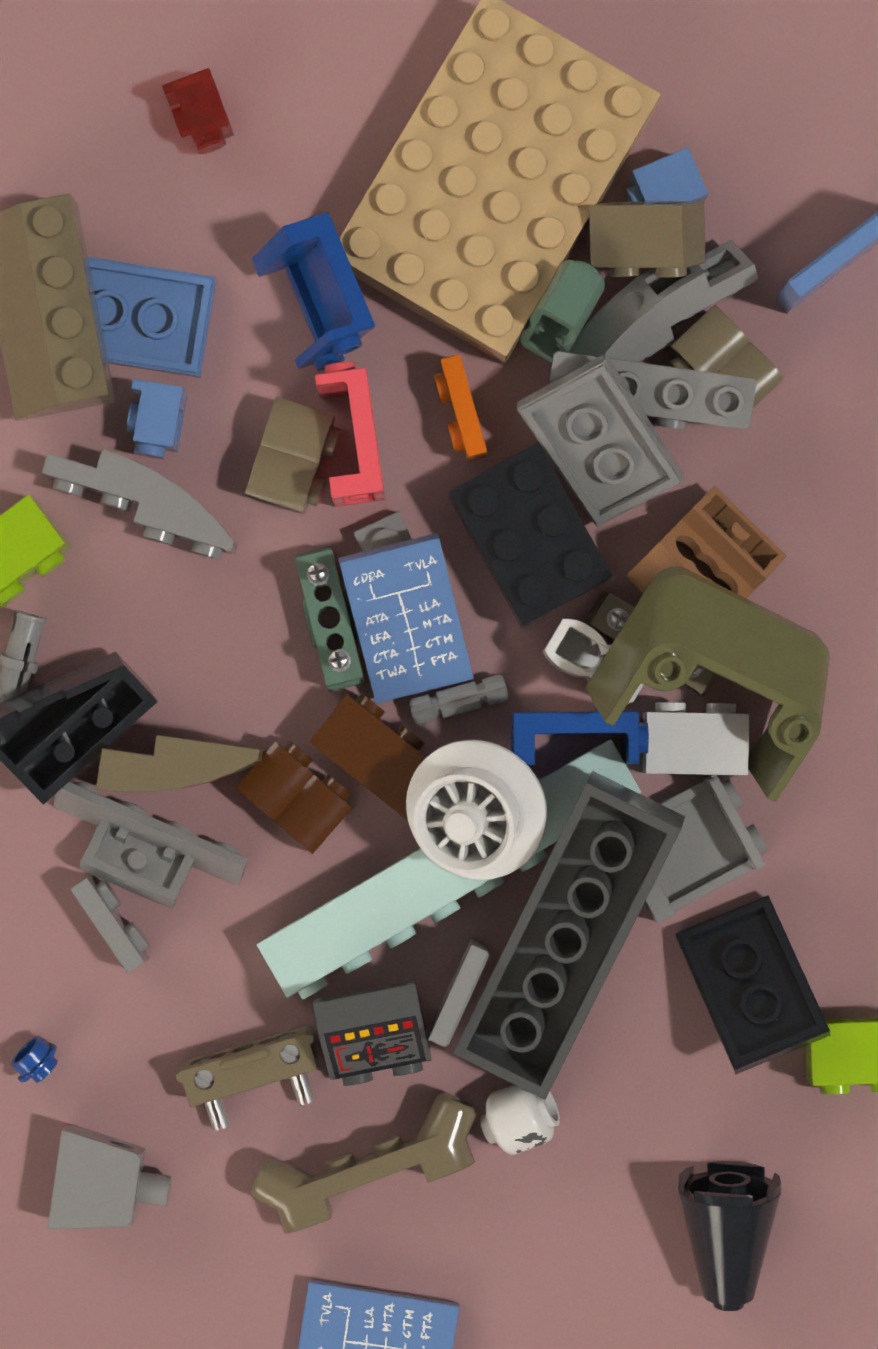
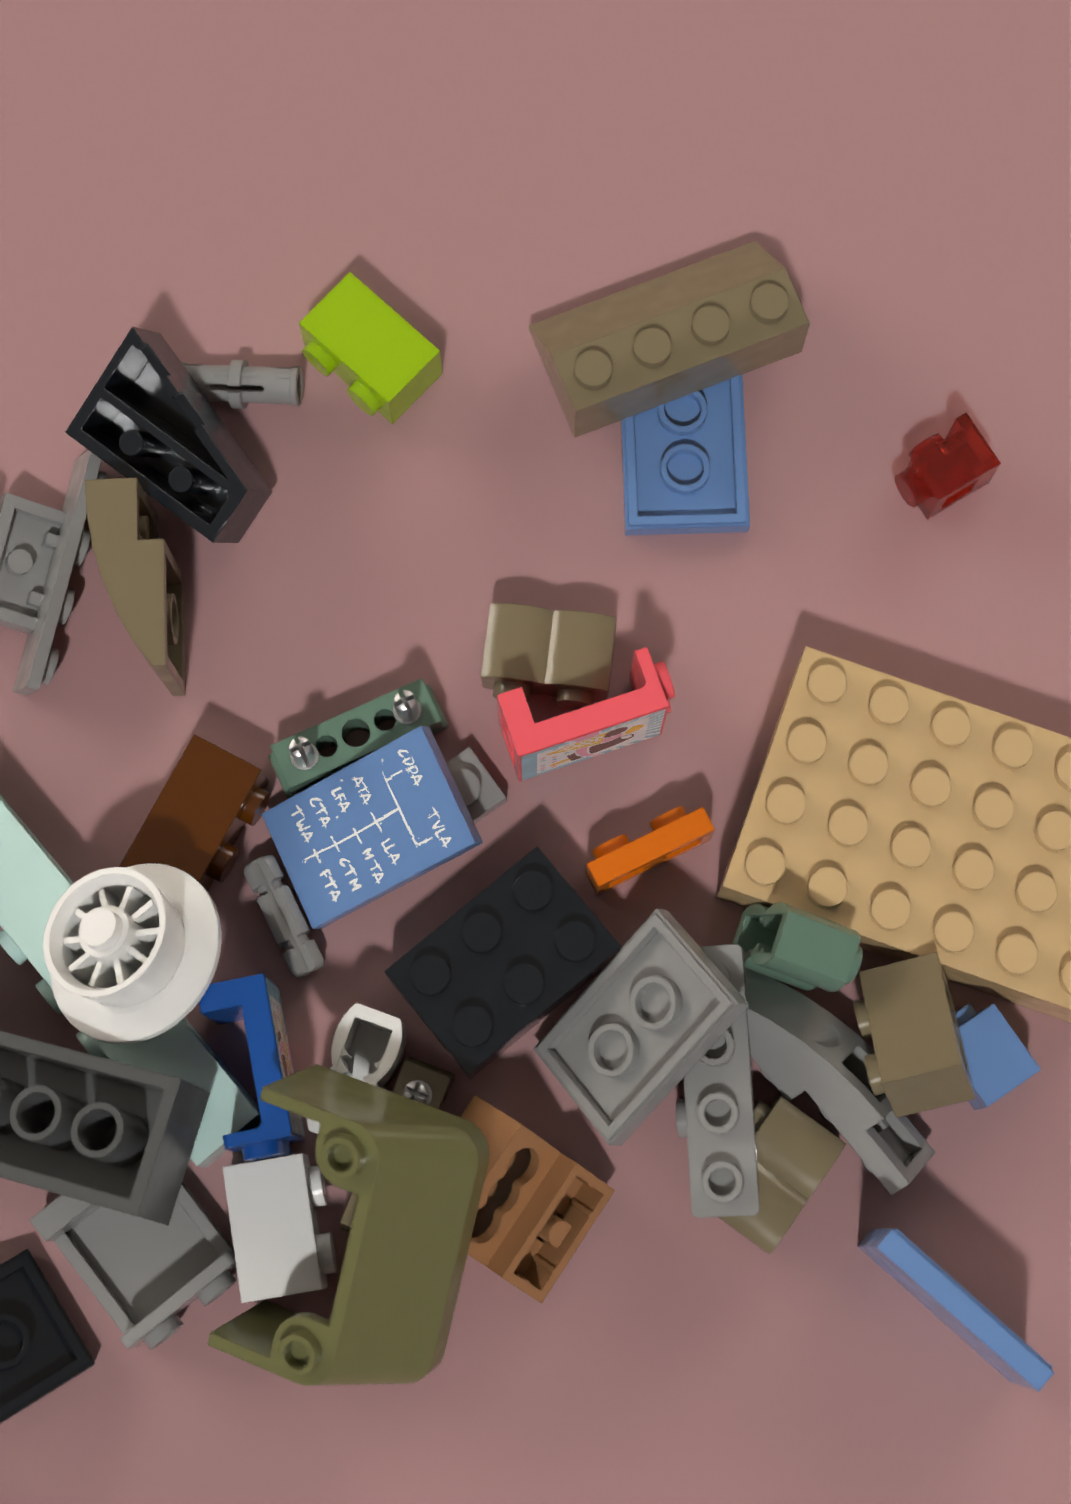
camera: 80 degrees right, 10 degrees down
light grey slope [42,449,237,560] -> none
medium blue brick [127,379,188,459] -> none
reddish brown brick [235,741,353,854] -> none
blue panel [251,212,375,371] -> none

